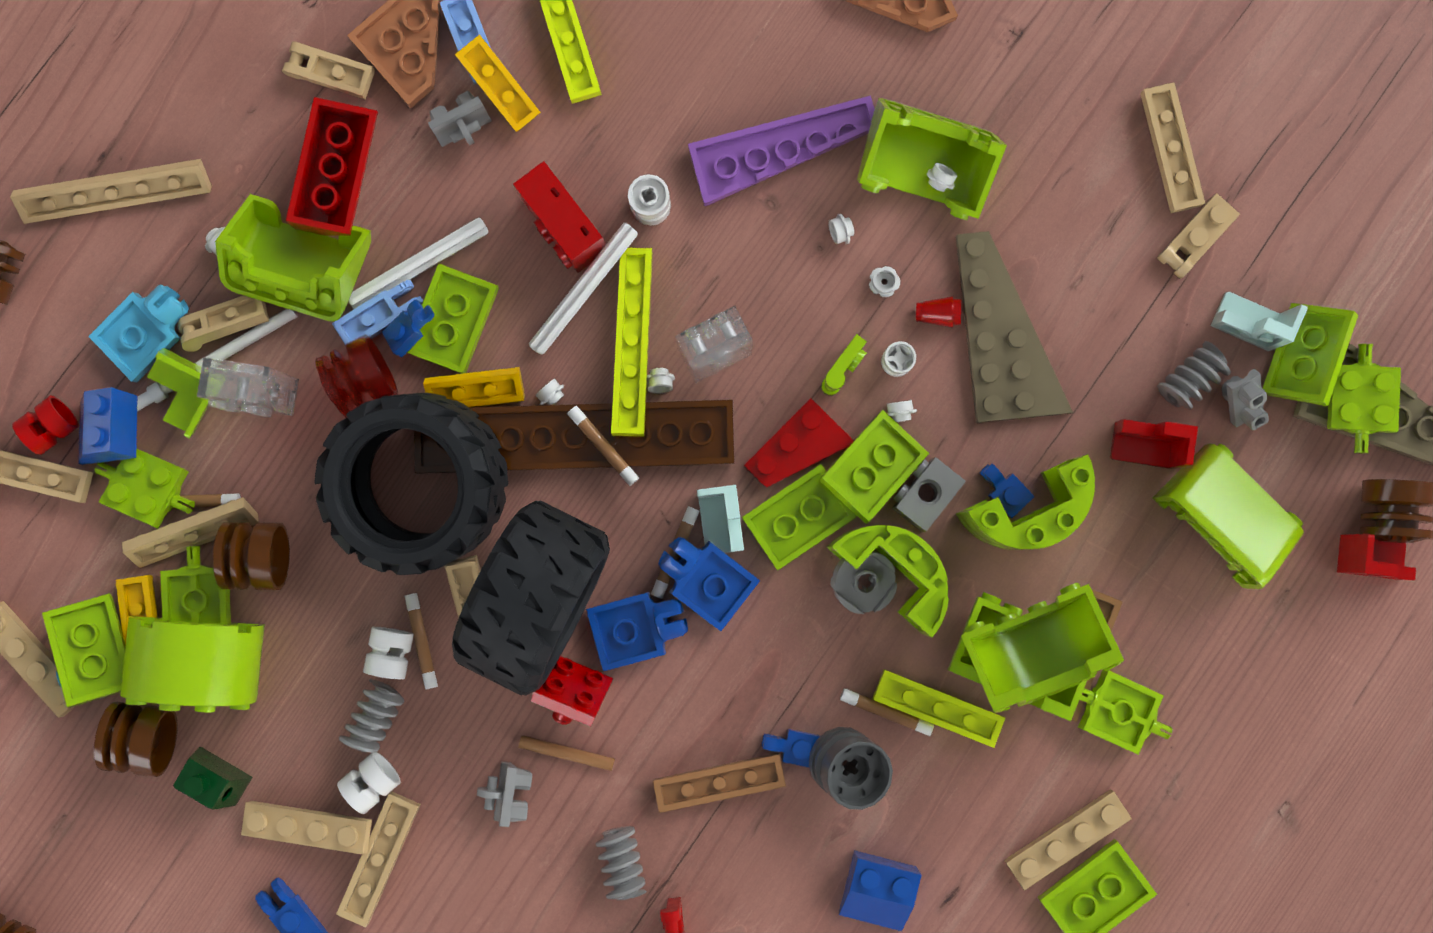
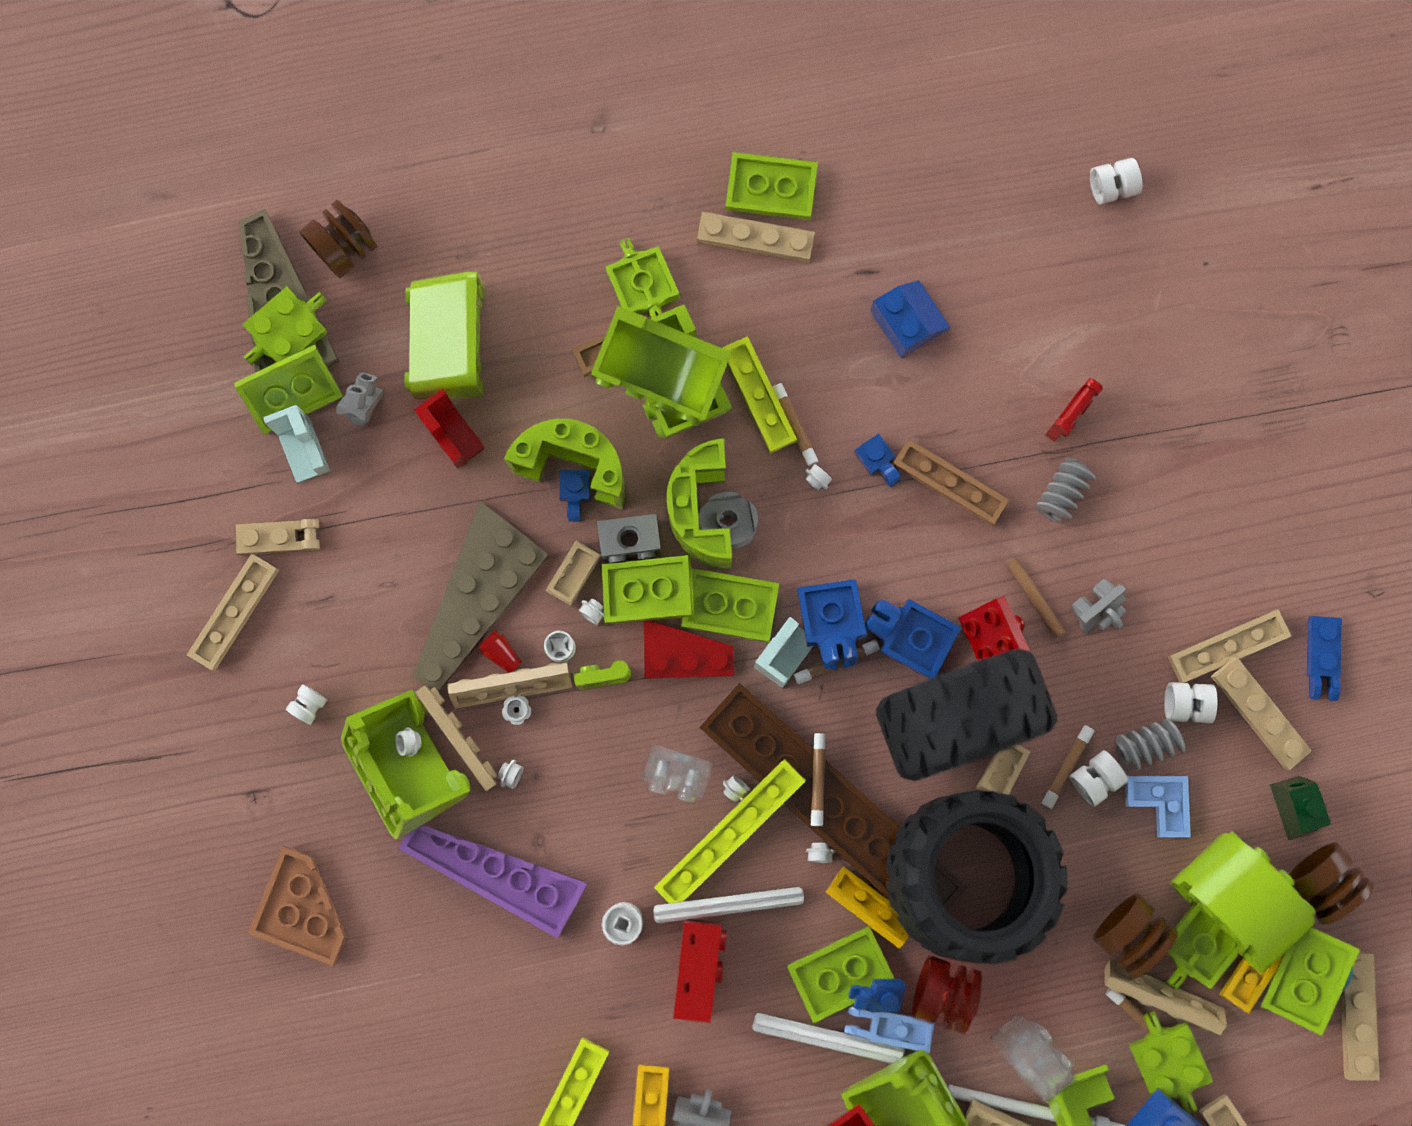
camera: 140 degrees left, 5 degrees down
dark grey wheel [809,727,893,810] -> none
light grey piece [1157,341,1231,410] -> none
red panel [1337,534,1416,581] -> none
none -> white wheel [285,684,328,725]
none -> tan plate [415,685,498,791]
none -> tan plate [448,663,572,709]
none -> tan plate [545,540,601,607]
none -> white plate [805,464,832,491]
none -> light blue plate [1125,776,1191,837]

